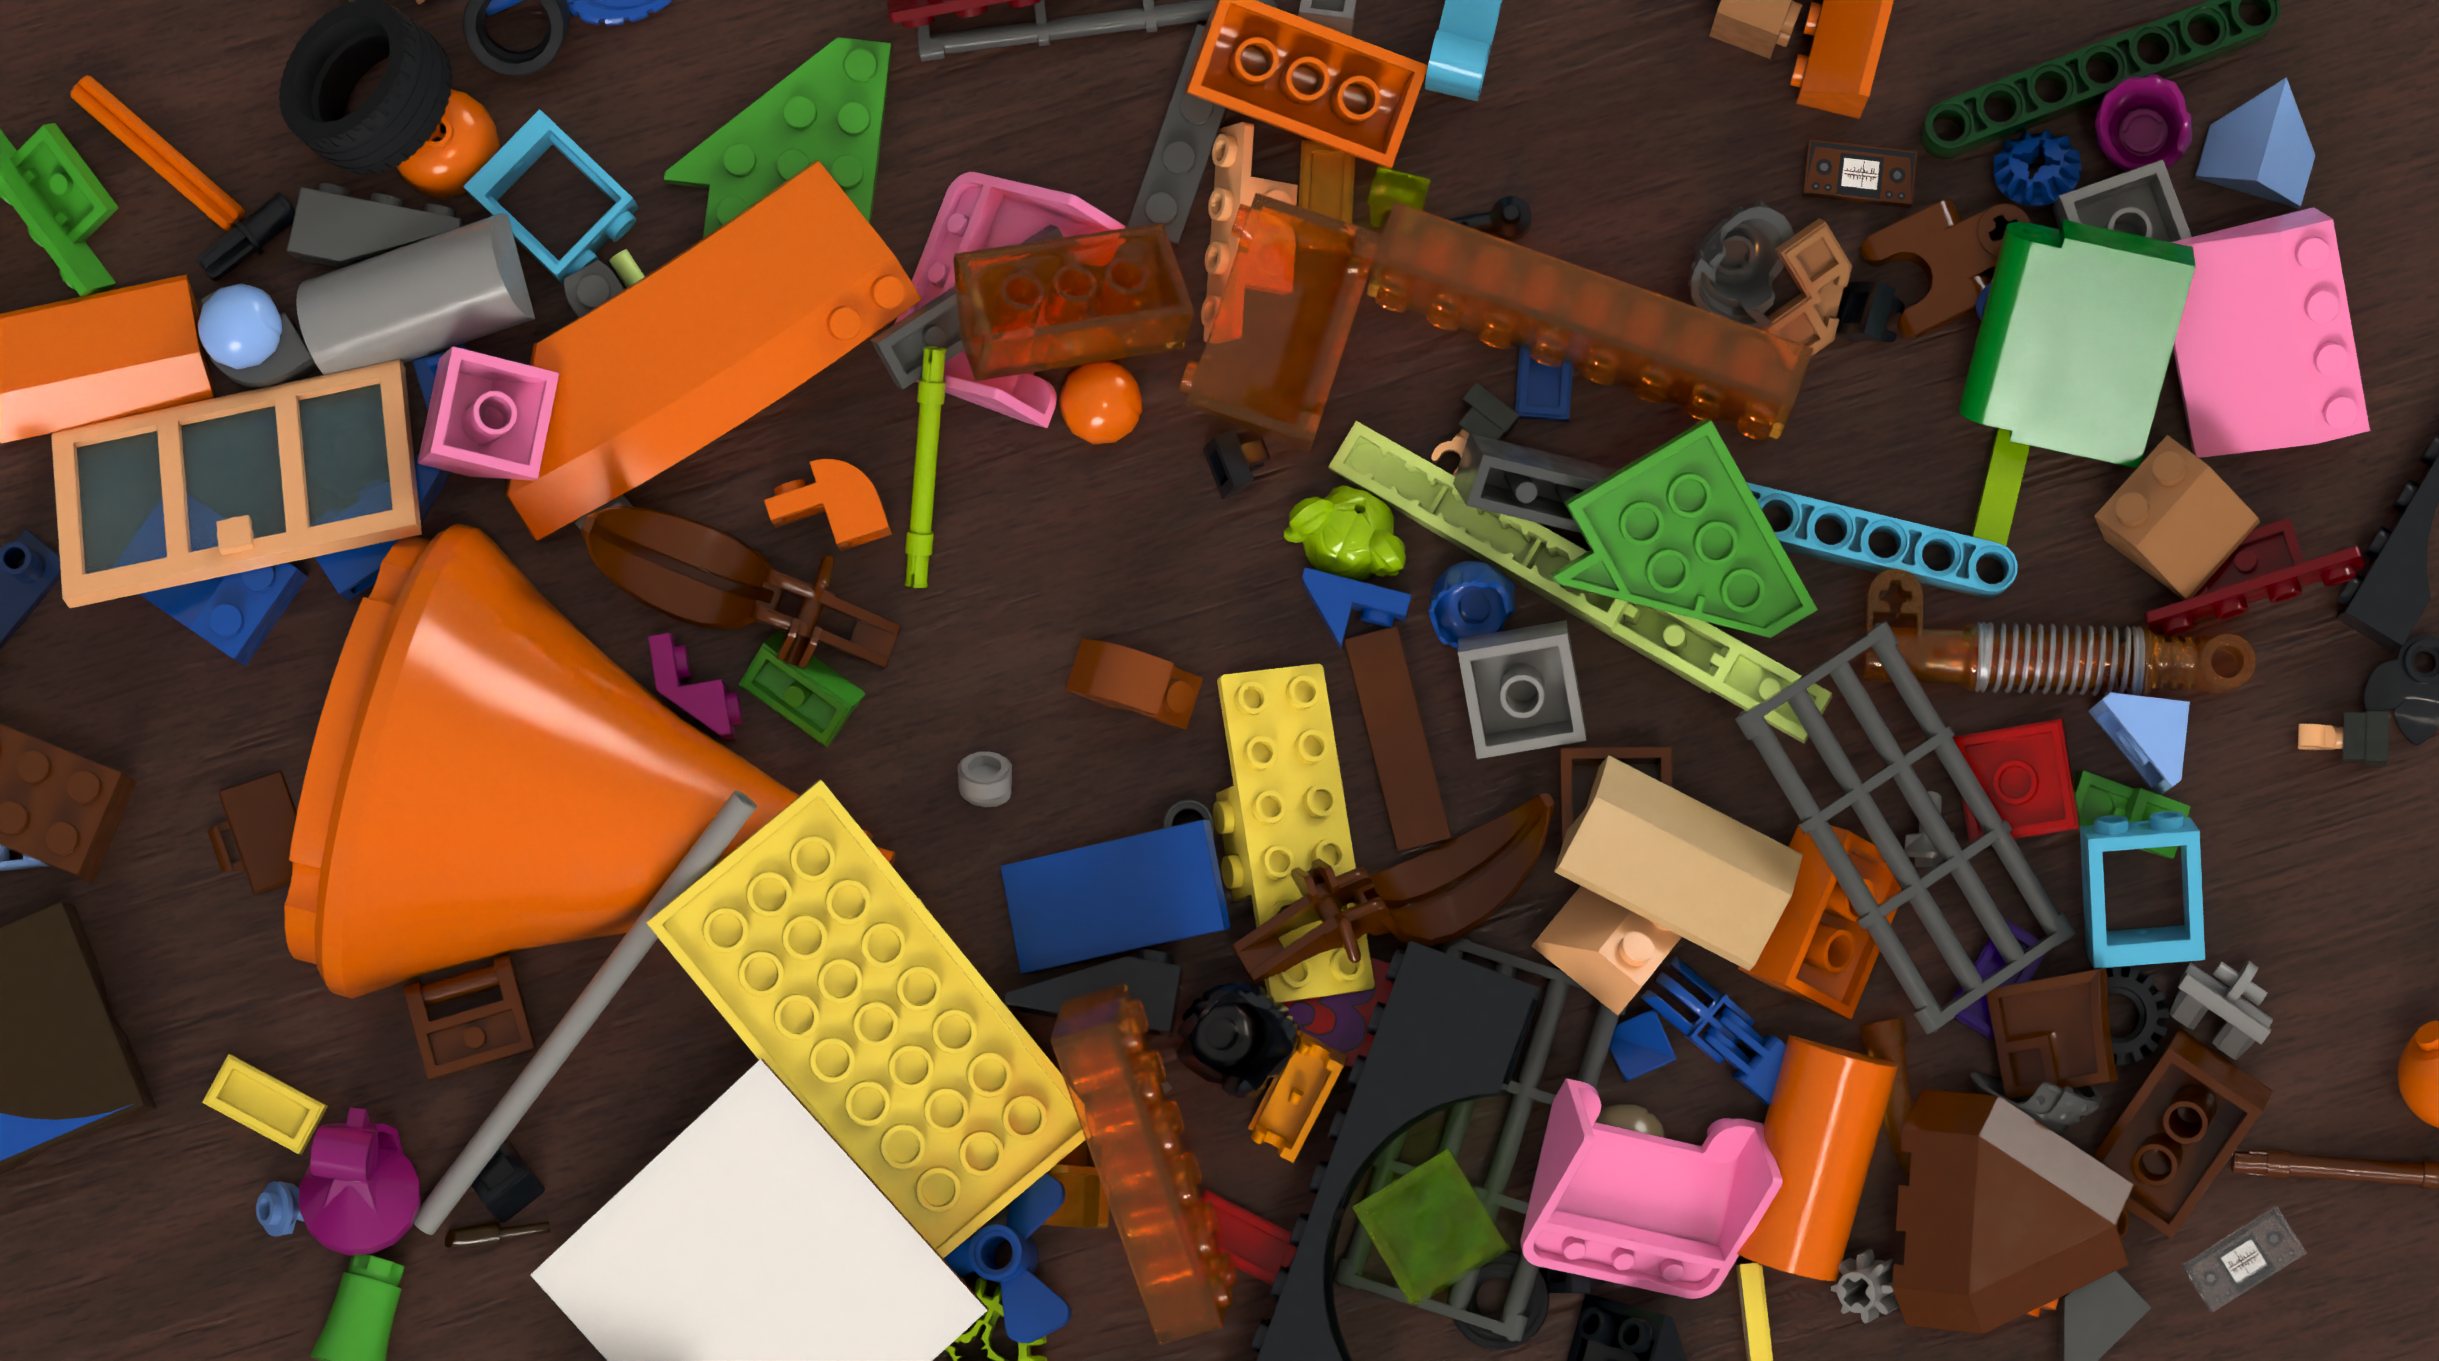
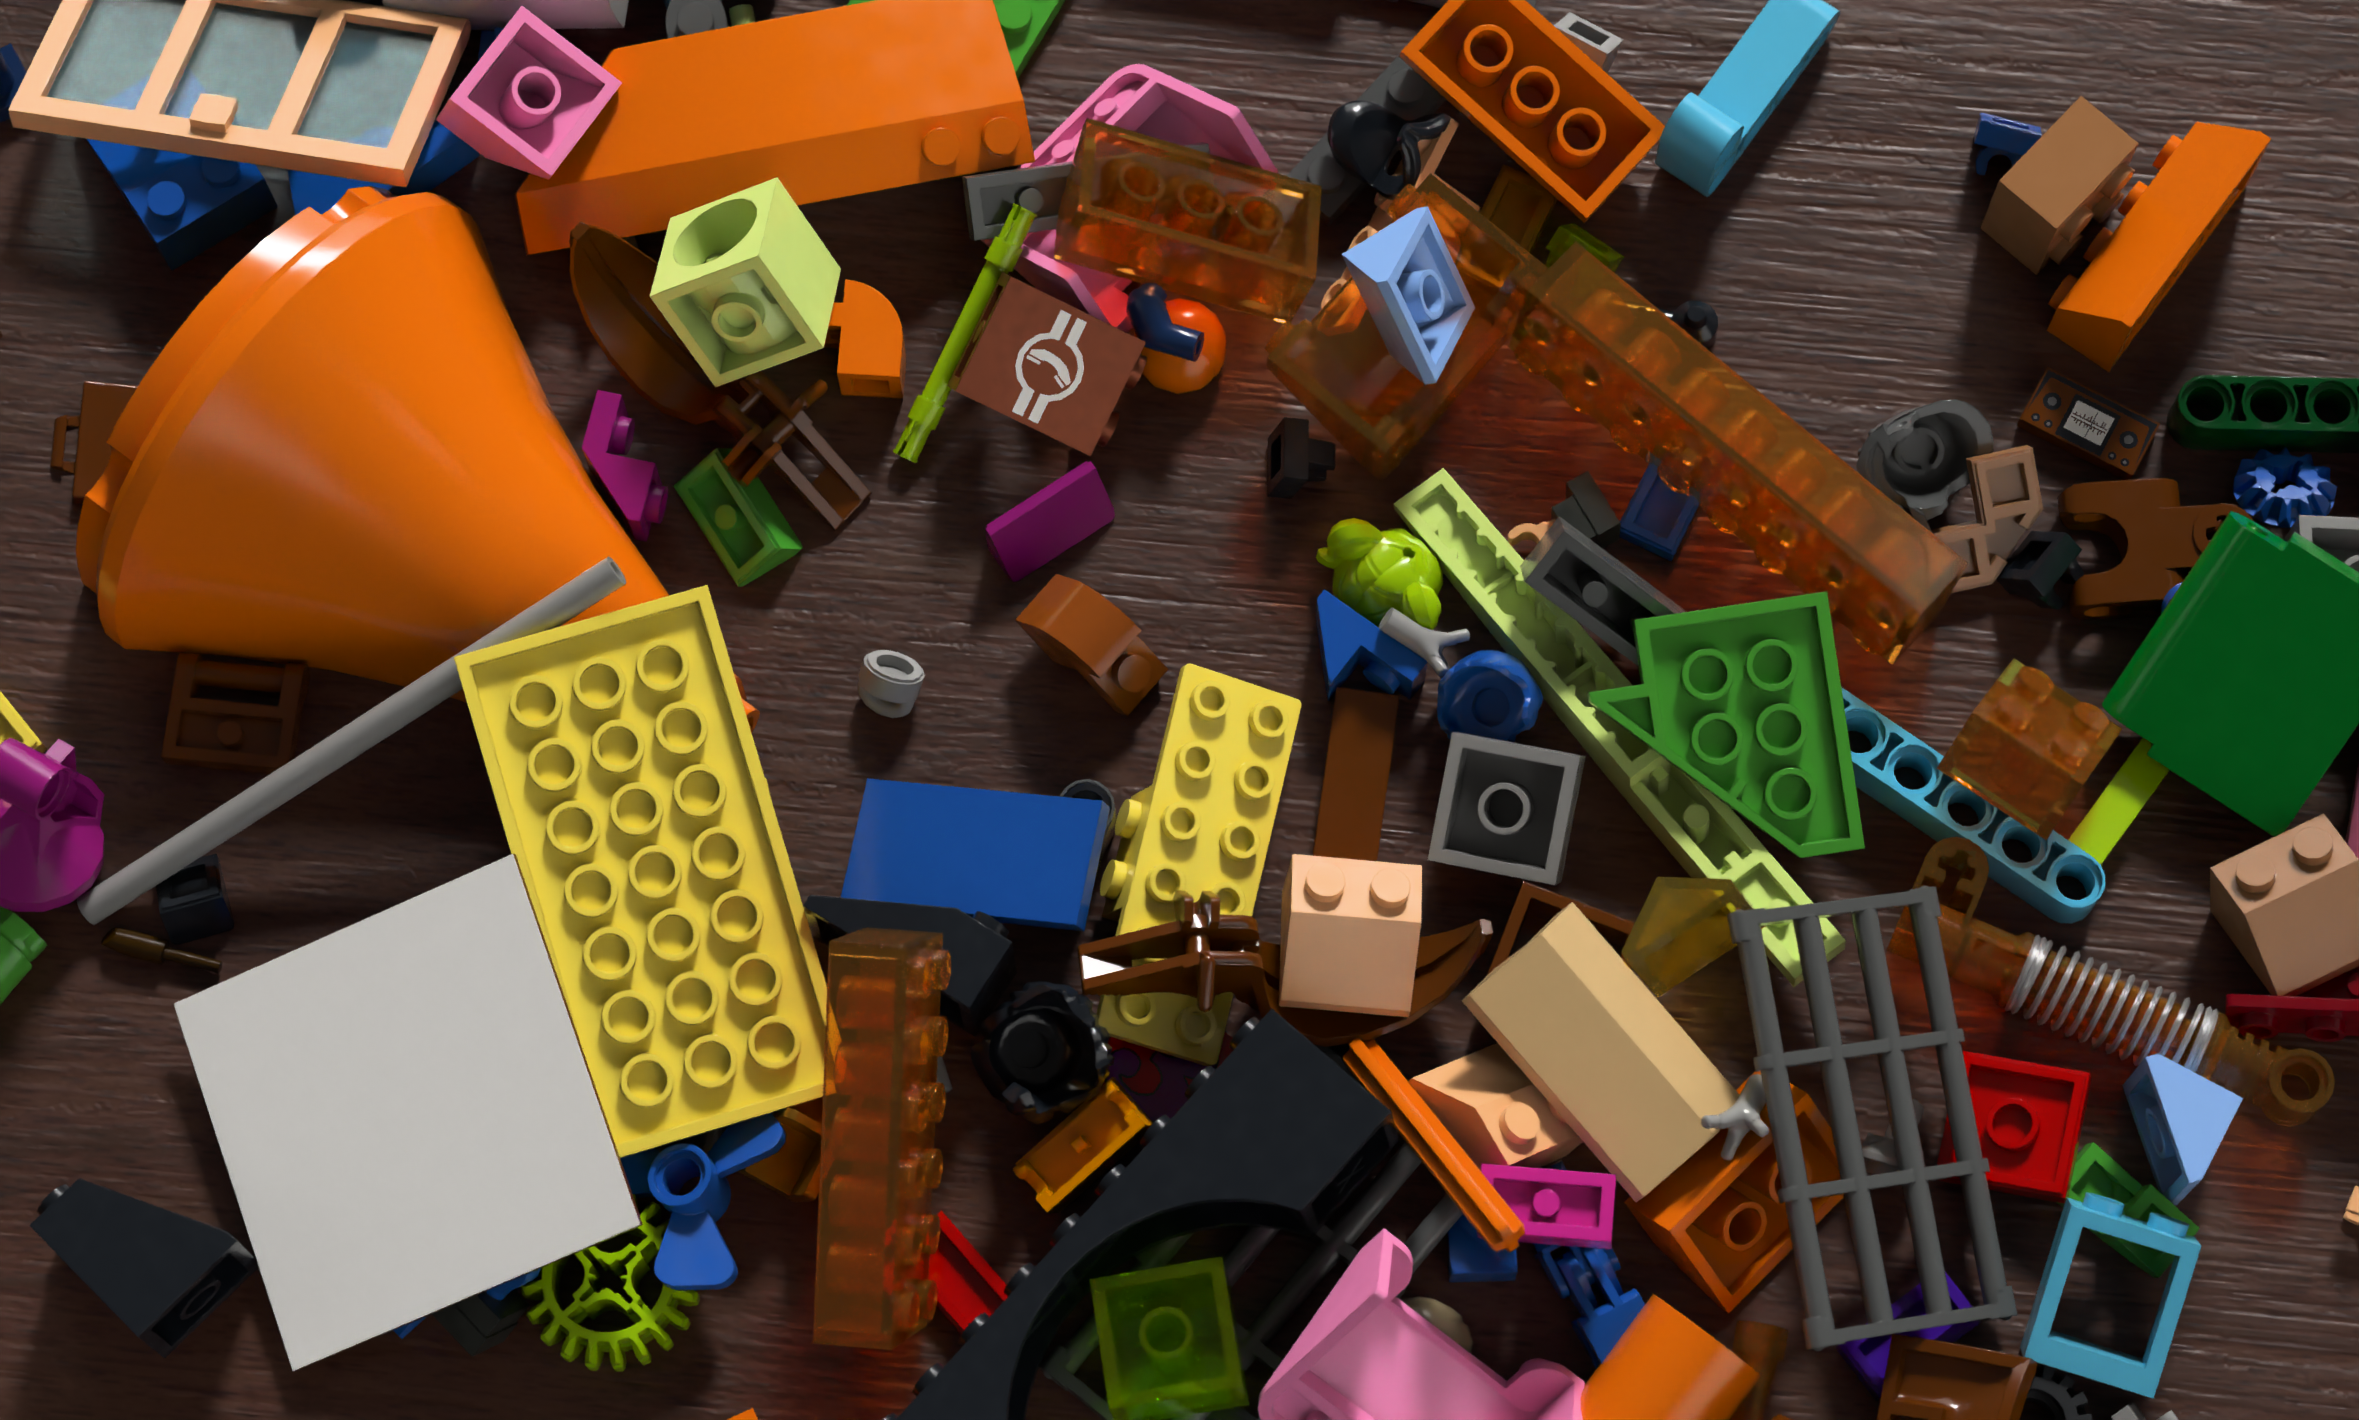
camera: 15 degrees right, 10 degrees down
none -> yellowish green brick [650,177,841,387]
none -> copper panel [947,272,1147,456]
none -> magenta slope [985,461,1115,582]
none -> dark blue arm [1126,283,1204,362]
none -> light nougat slope [1279,854,1422,1017]
none -> black piece [1327,100,1451,200]
none -> light blue slope [1342,206,1475,385]
none -> orange axle [1343,1038,1525,1252]
none -> light grey bar [1379,608,1470,679]
none -> dark pink panel [1476,1164,1616,1249]
none -> clear yellow slope [1621,877,1766,998]
none -> light grey bar [1701,1074,1769,1160]
none -> clear orange brick [1937,658,2122,840]

